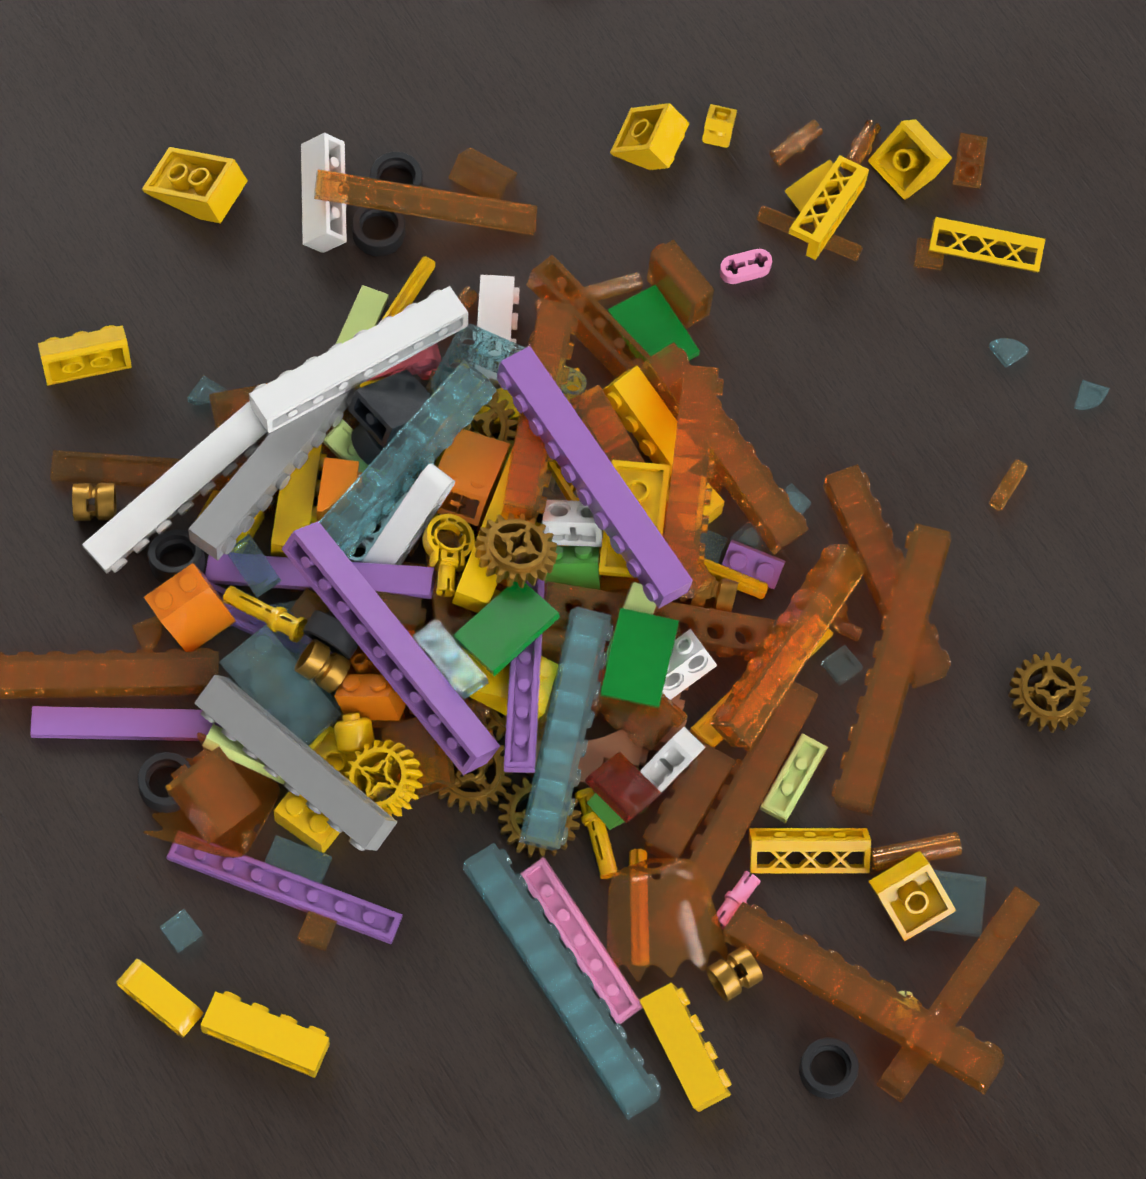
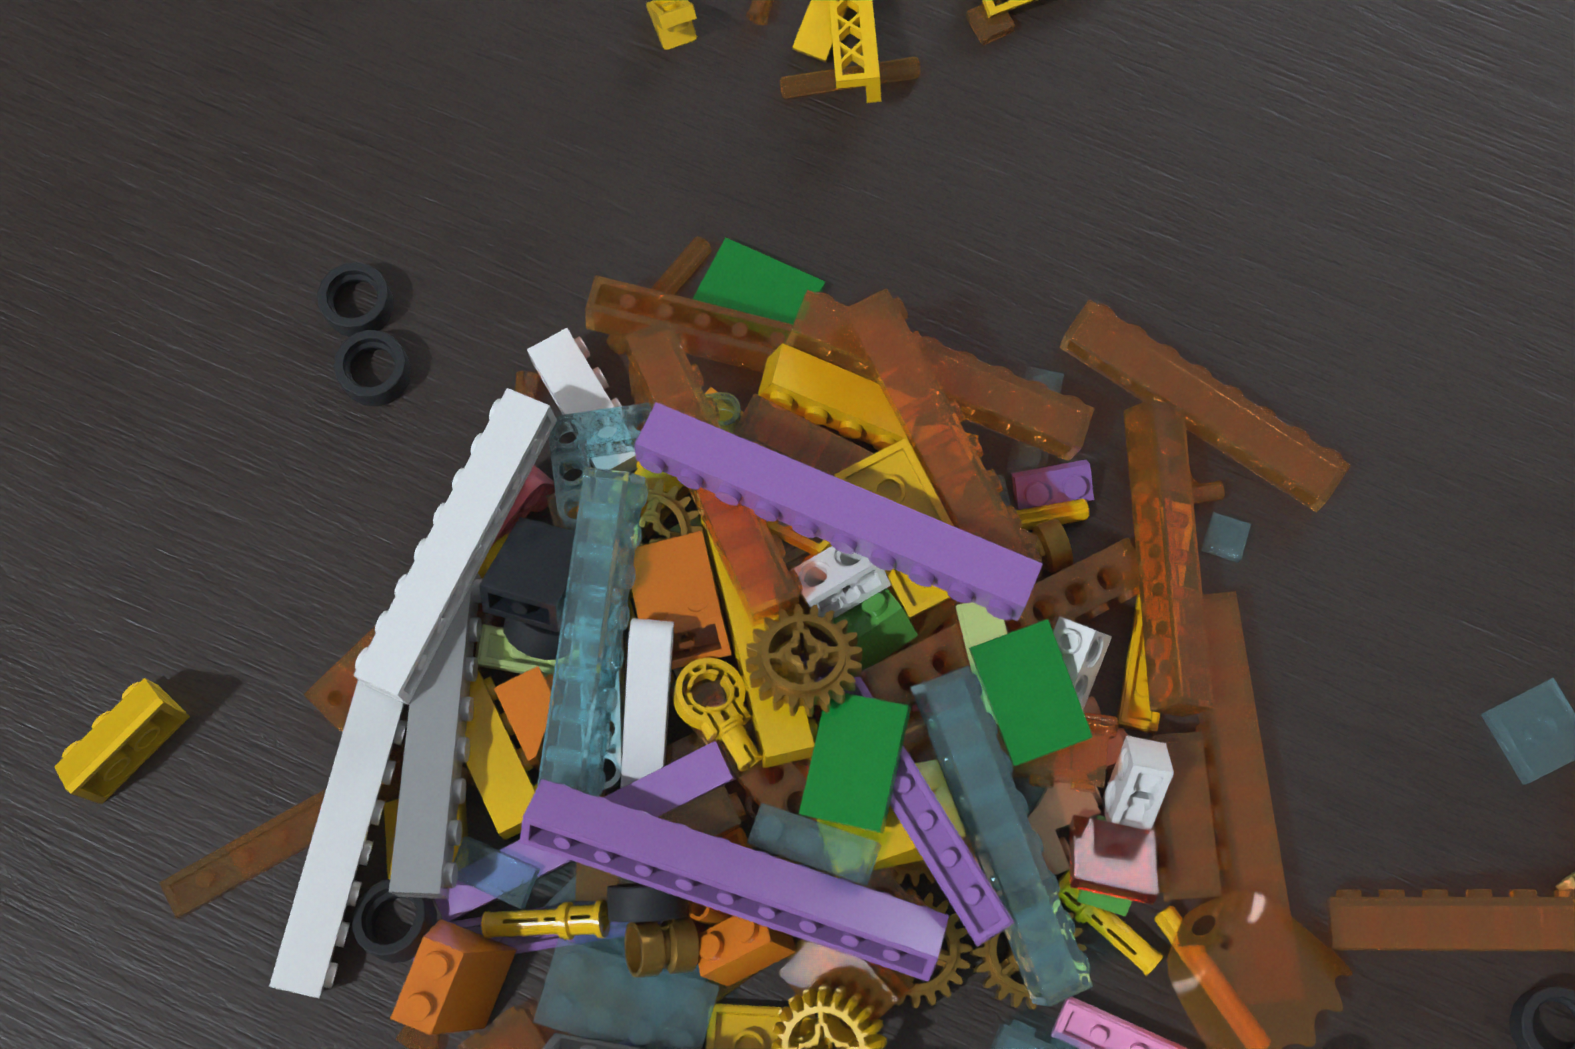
camera: 25 degrees left, 5 degrees up
pearl gold wheel [72,483,117,521] -> none
yellow slope [142,147,248,224] -> none
clear light blue tile [187,376,228,405] -> none
white brick [301,133,347,253] -> none
clear orange tile [314,169,537,235] -> none
yellow head [334,712,375,757] -> none
yellowish green tile [336,285,389,344] -> none
yellow axle [382,256,435,319] -> none
clear orange panel [449,148,517,204] -> none
yellow slope [610,103,689,170] -> none
clear orange brick [647,239,714,329] -> none
pearl gold wheel [706,946,763,1002] -> none
bright pink pin [711,871,760,930] -> none
bright pink beam [719,249,772,284] -> none
yellow fence [748,828,871,873] -> none
yellowish green tile [760,733,828,823] -> none
clear orange brick [832,523,952,816] -> none
yellow slope [868,851,956,941] -> none
clear orange piece [870,832,962,872] -> none
clear light blue tile [989,338,1029,368] -> none
clear orange axle [989,459,1028,511] -> none
pearl gold gear [1008,652,1091,733] -> none
clear light blue tile [1074,380,1110,410] -> none

